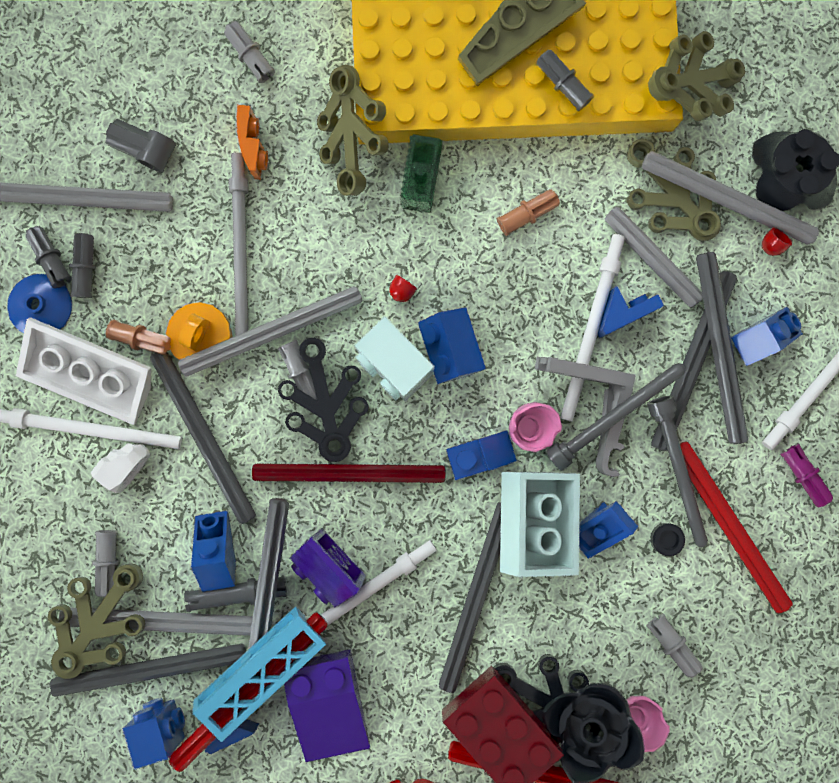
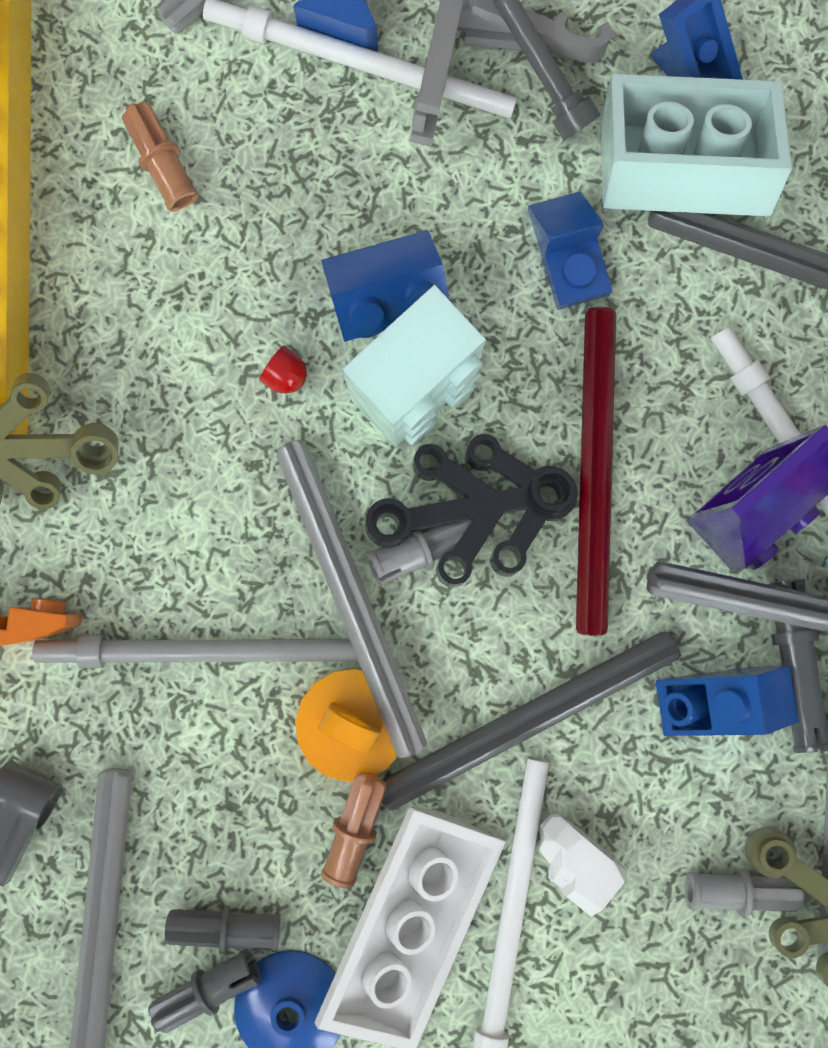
camera: 85 degrees left, 0 degrees up
clear green brick [400,134,442,213] -> none
bright pink hair [508,402,562,452] -> none

